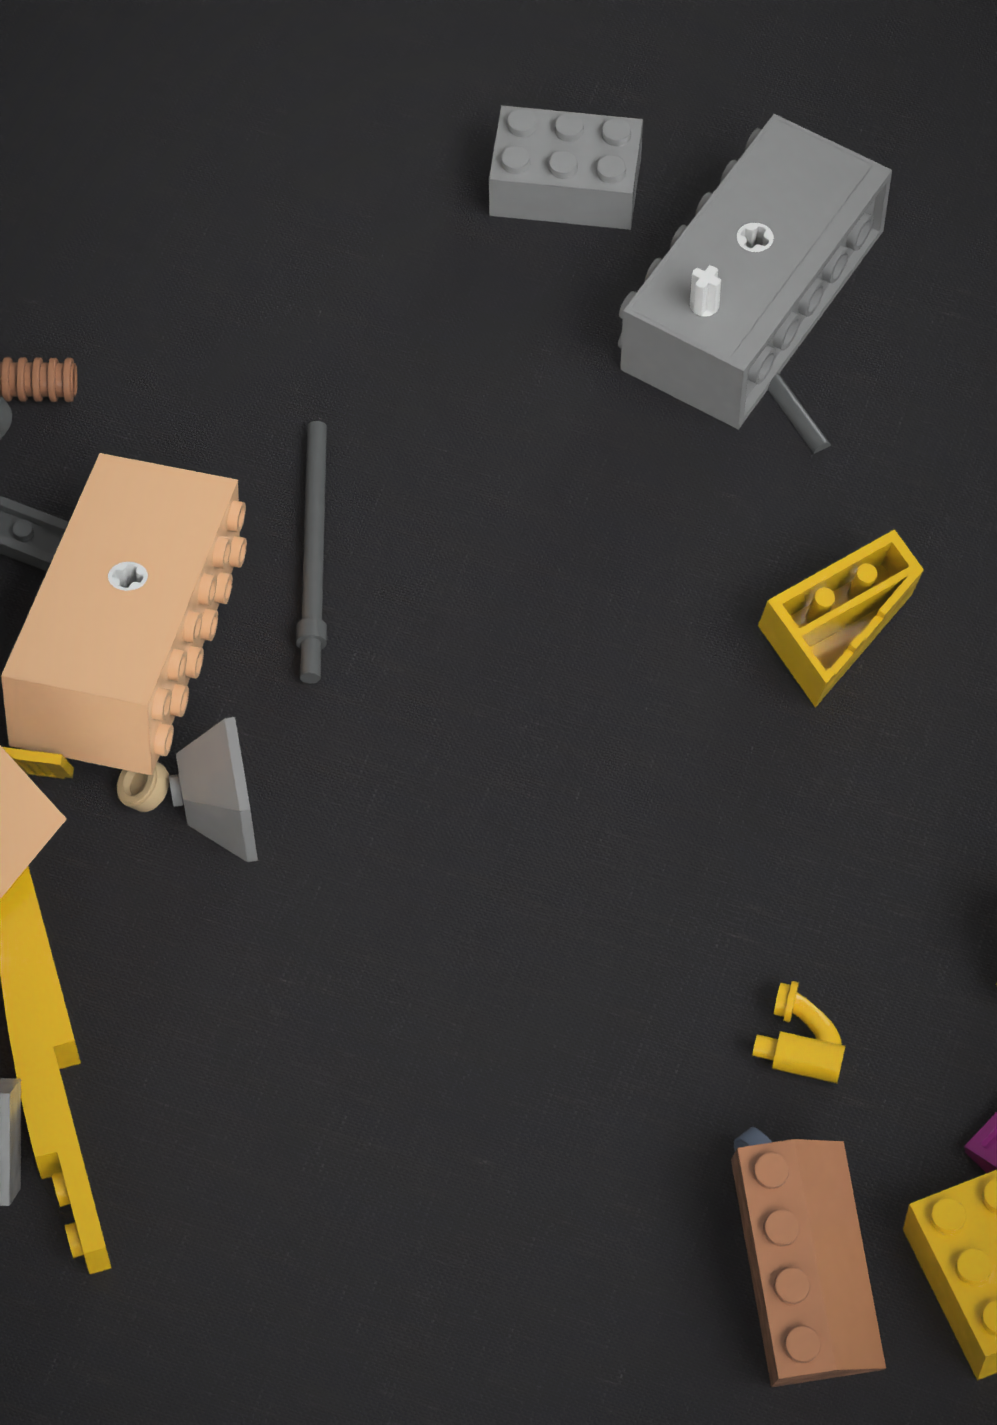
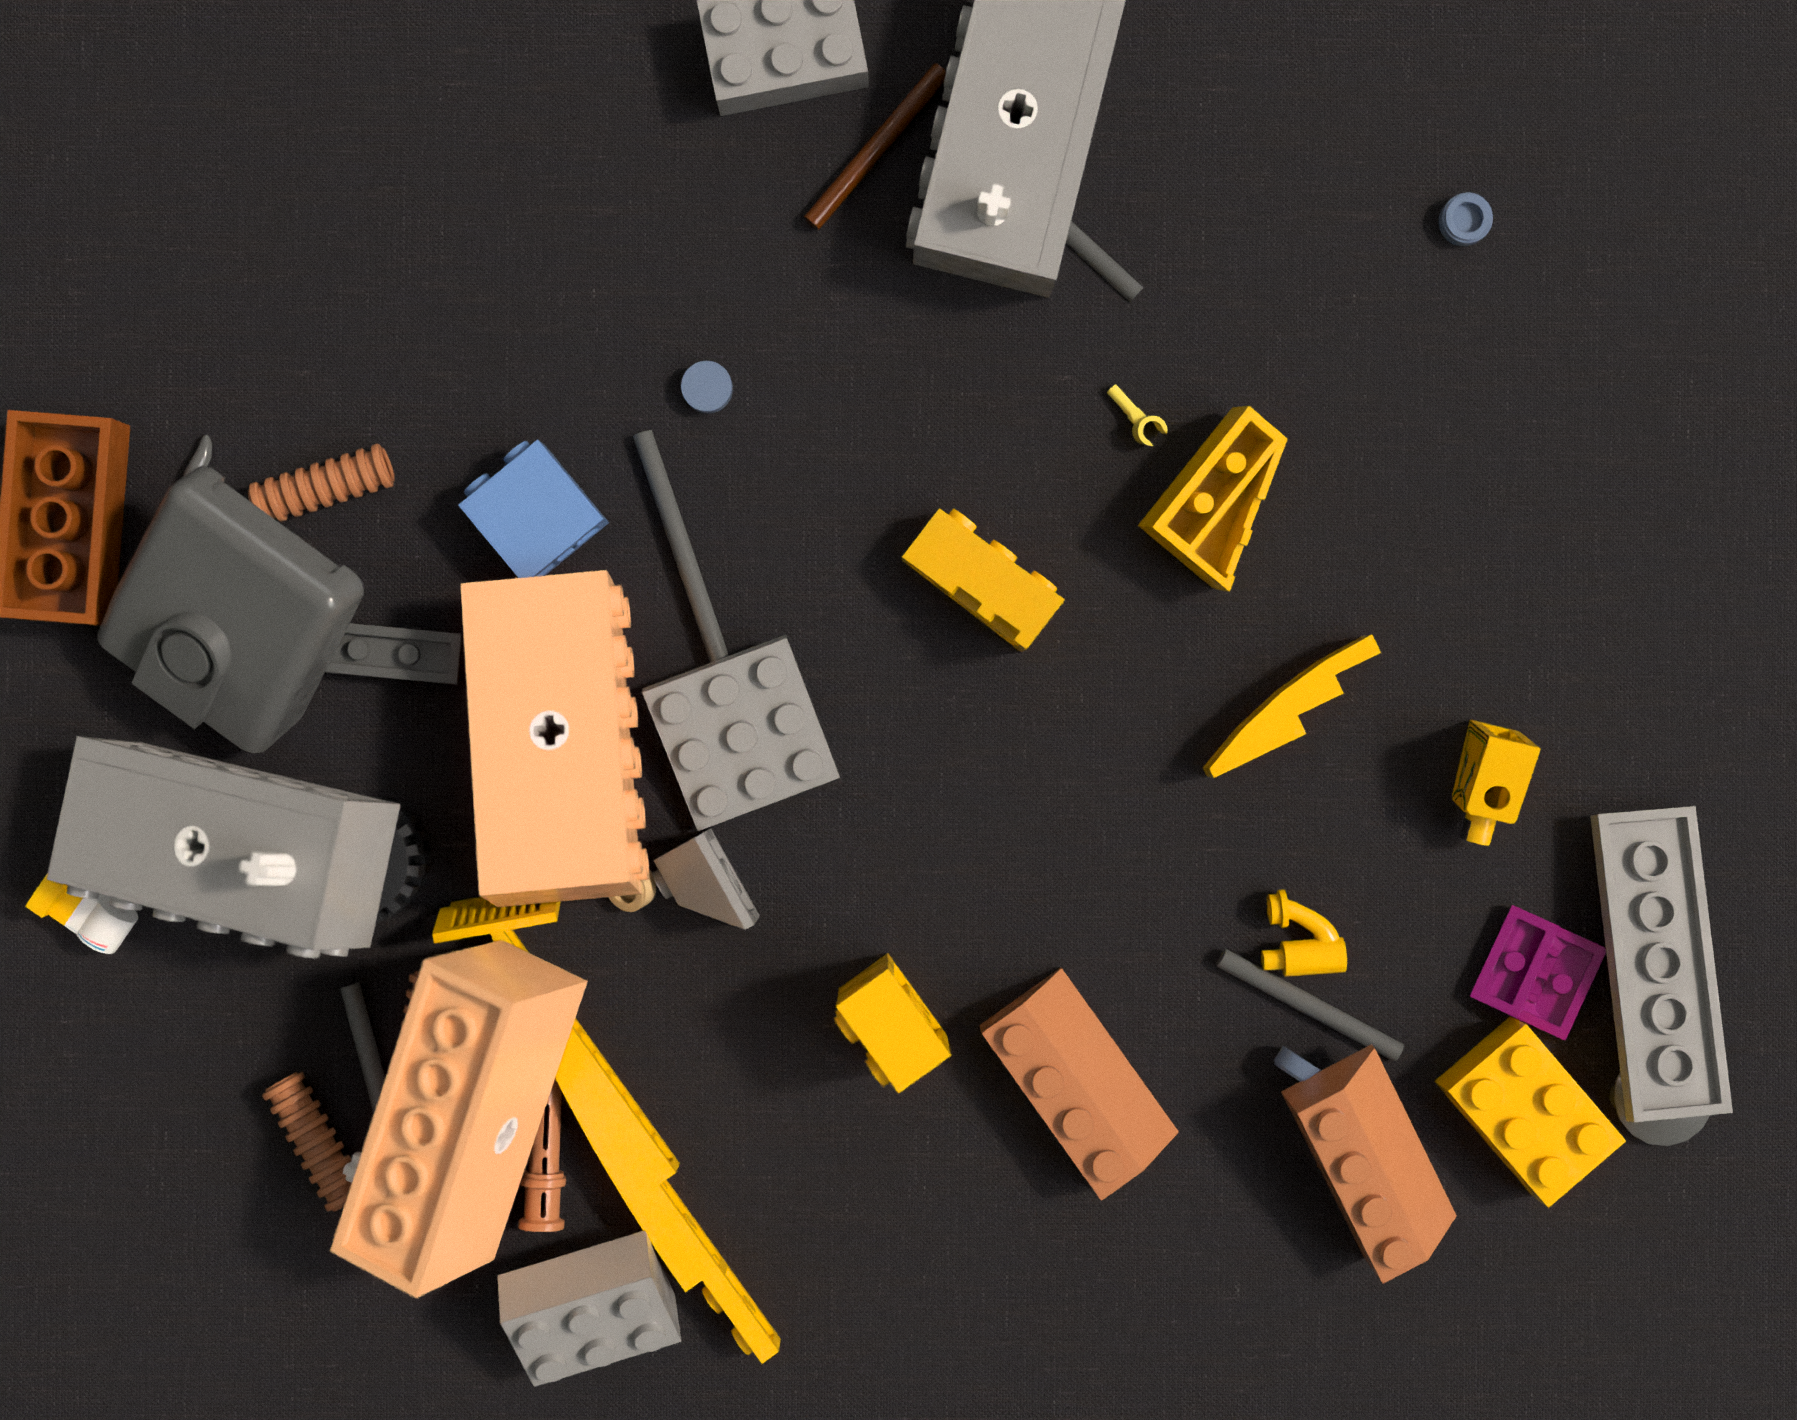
camera: 20 degrees left, 30 degrees up
none -> medium blue brick [458,439,609,578]
none -> light grey plate [642,635,840,831]
none -> sand blue tile [681,361,733,413]
none -> reddish brown bar [804,63,946,230]
none -> yellow brick [834,953,951,1093]
none -> yellow wedge [902,508,1065,652]
none -> nougat slope [979,967,1179,1201]
none -> light yellow hand [1107,384,1167,446]
none -> yellow slope [1203,634,1381,778]
none -> dark grey bar [1216,949,1404,1062]

